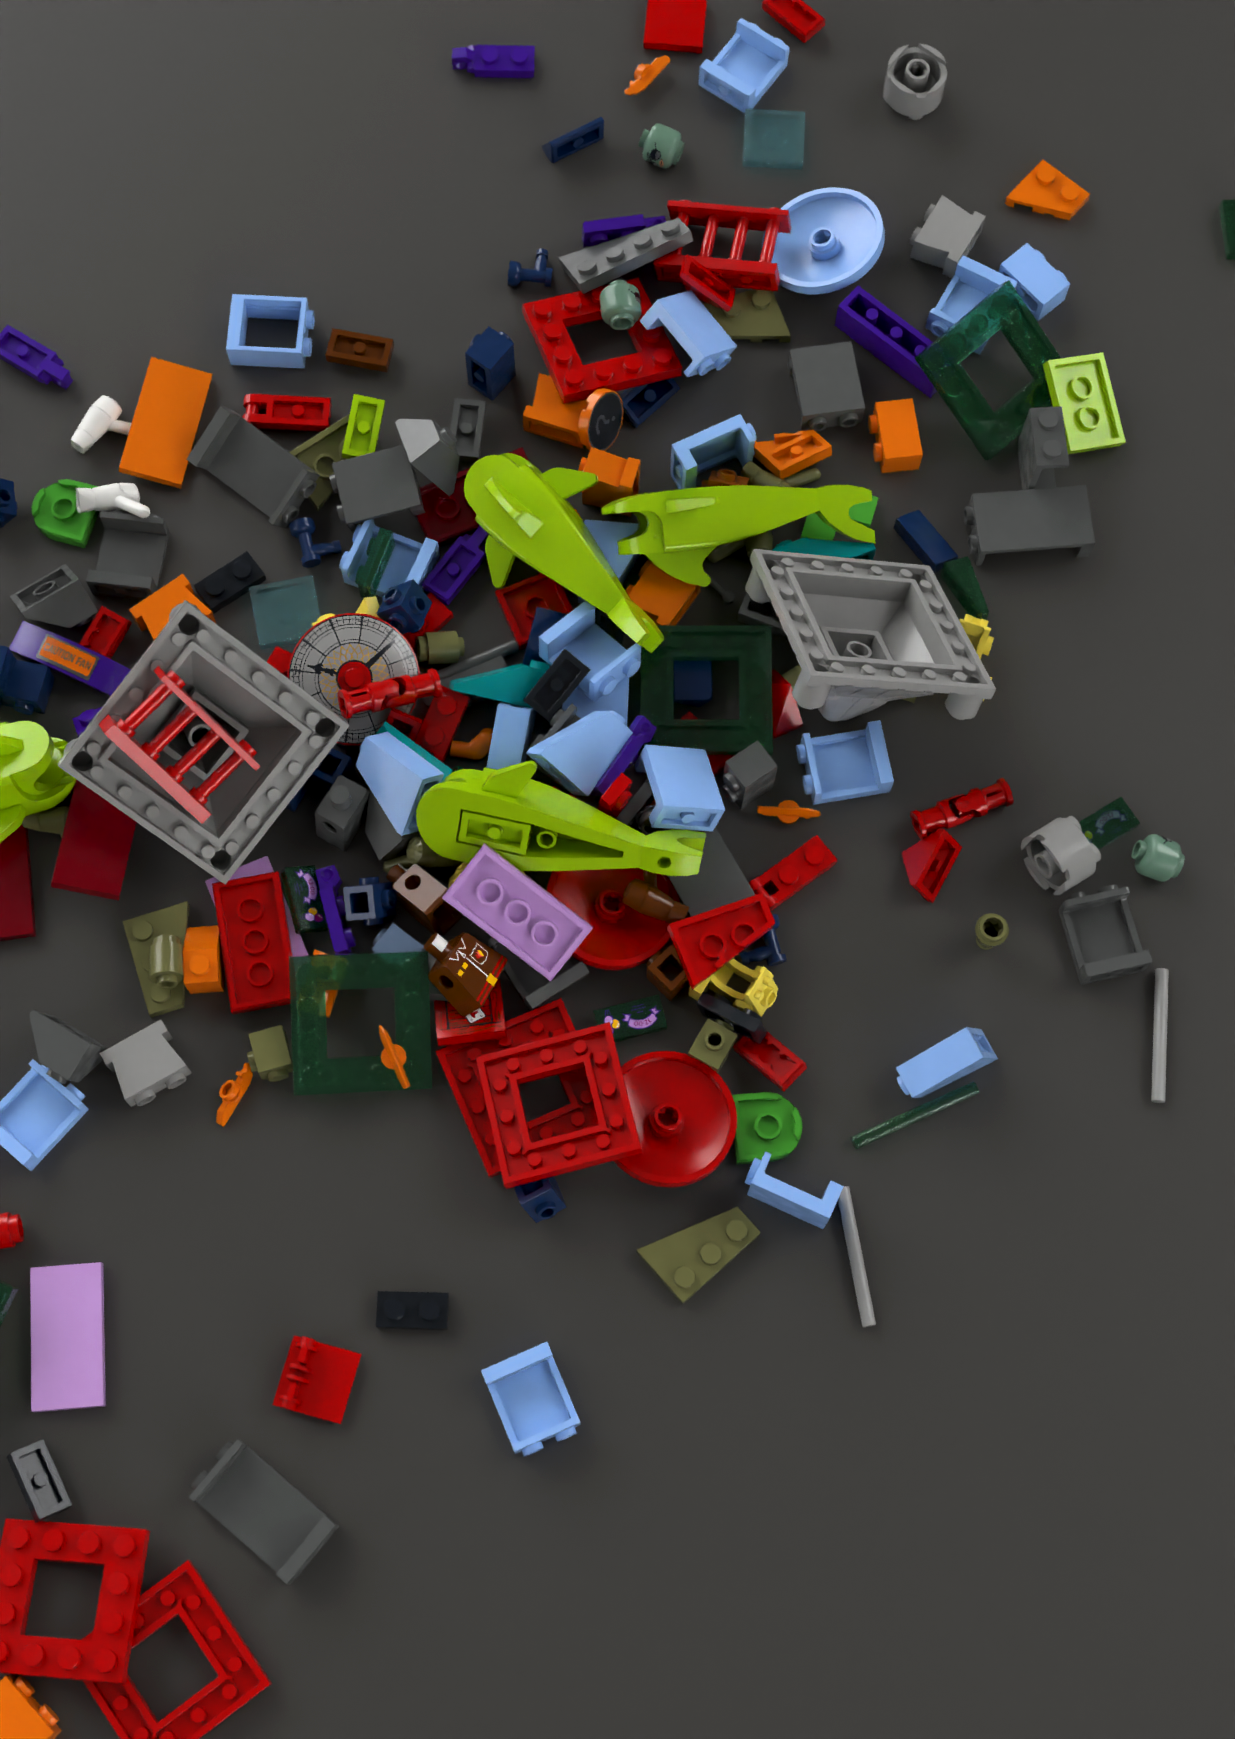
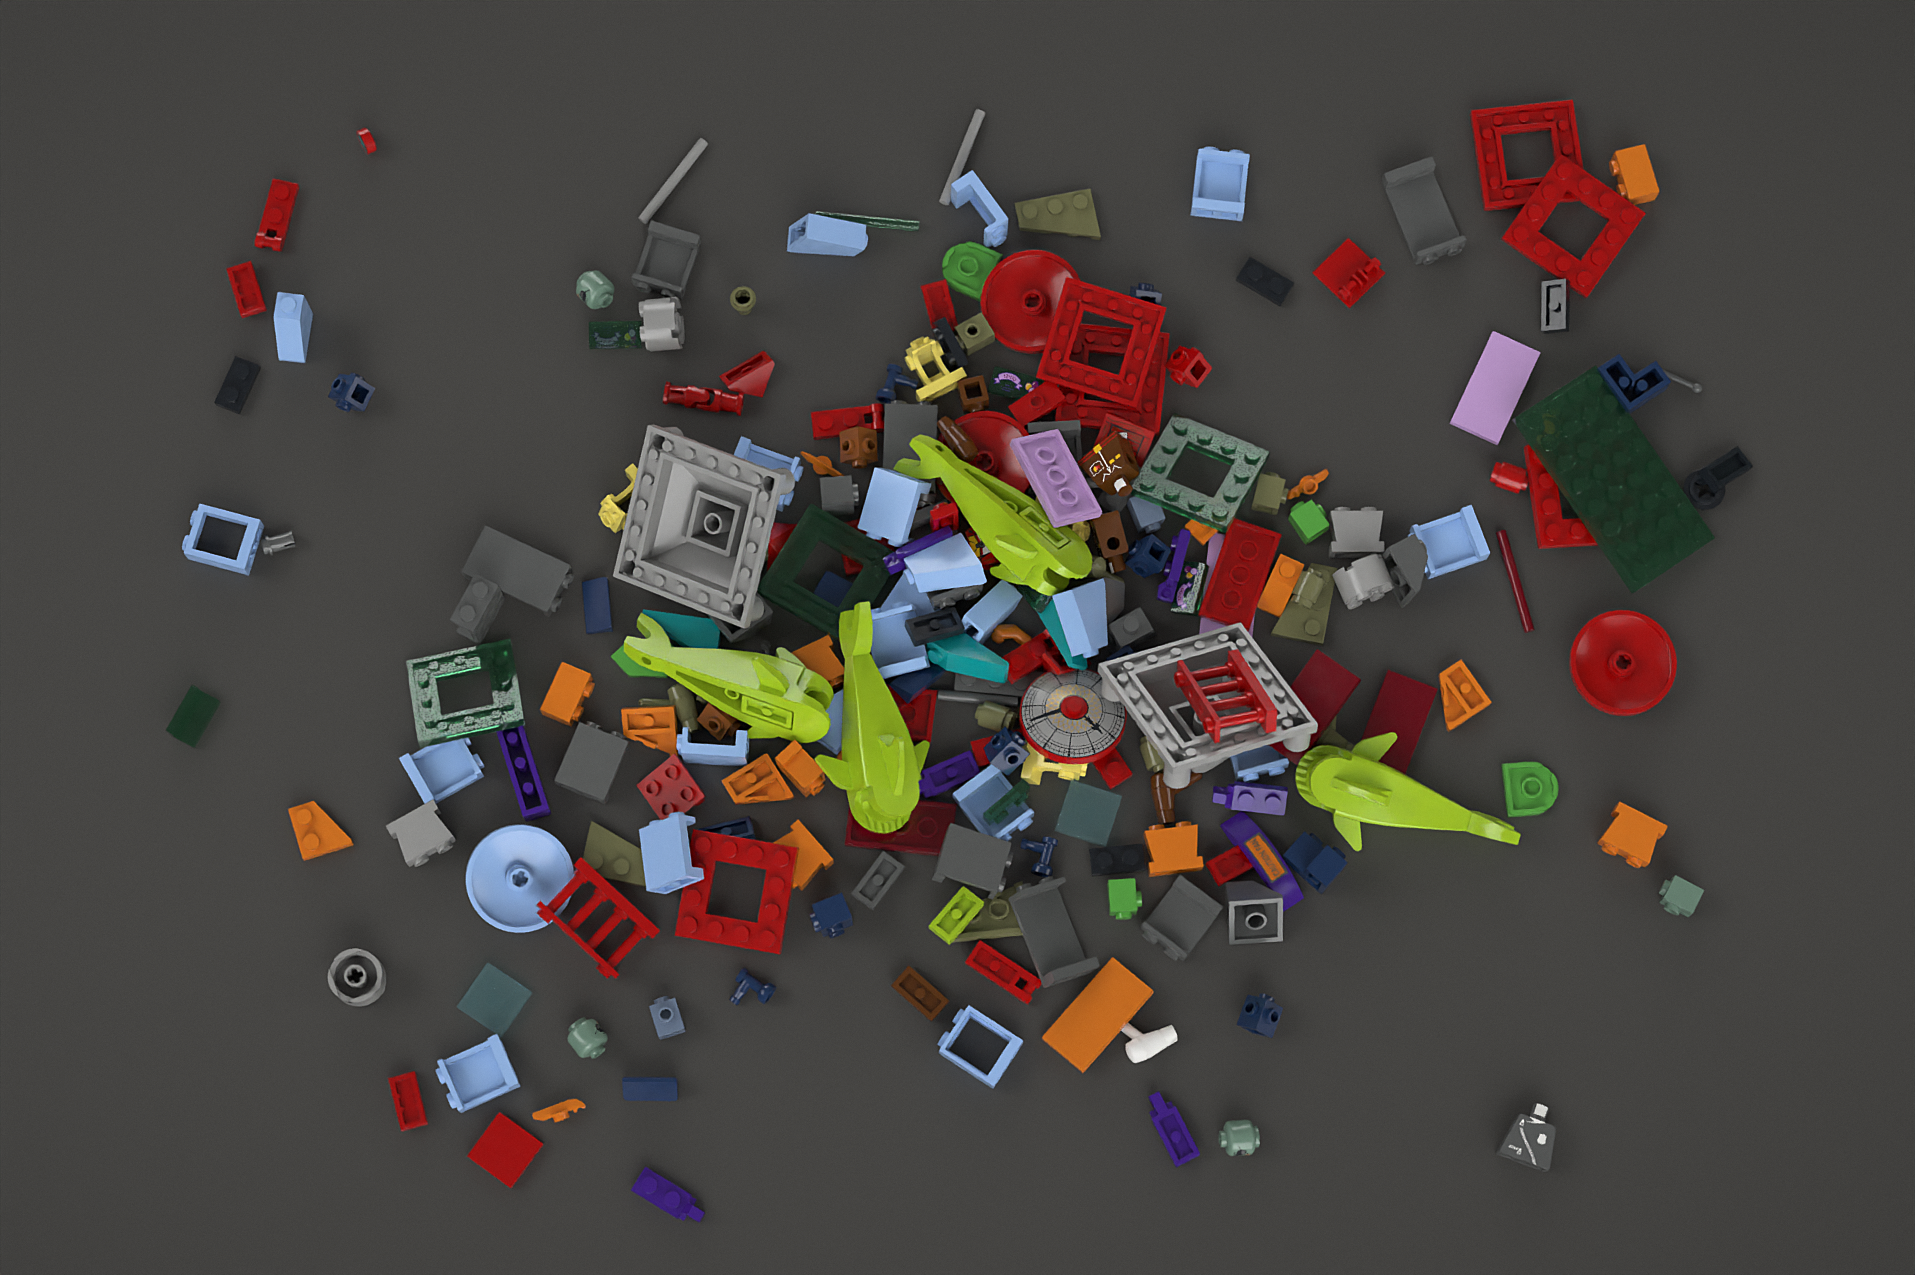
camera: 150 degrees left, 5 degrees up
bright green tile [32,479,99,548] -> none
white piece [76,483,150,518] -> none
red piece [337,668,442,719] -> none
orange piece [379,1025,411,1089] -> none
dark grey slope [395,419,459,496] -> none
dark grey wing [558,218,694,294] -> none
tile [578,388,624,451] -> none
dark purple hinge [582,214,666,247] -> none
sand green head [600,280,642,330] -> none
red wing [667,893,776,990] -> none
red slope [679,254,736,312] -> none
clear green slope [941,556,989,620] -> none
light blue brick [998,243,1070,321] -> none
lime plate [1043,352,1126,454] -> none
none -> red hinge [636,754,706,820]
none -> sand blue brick [649,996,686,1040]
none -> orange wing [721,753,794,805]
none -> dark orange brick [839,426,878,469]
none -> red plate [1008,381,1067,429]
none -> bright green brick [1107,878,1142,920]
none -> red brick [1164,346,1212,388]
none -> bright green brick [1288,499,1330,545]
none -> light grey brick [1332,554,1395,610]

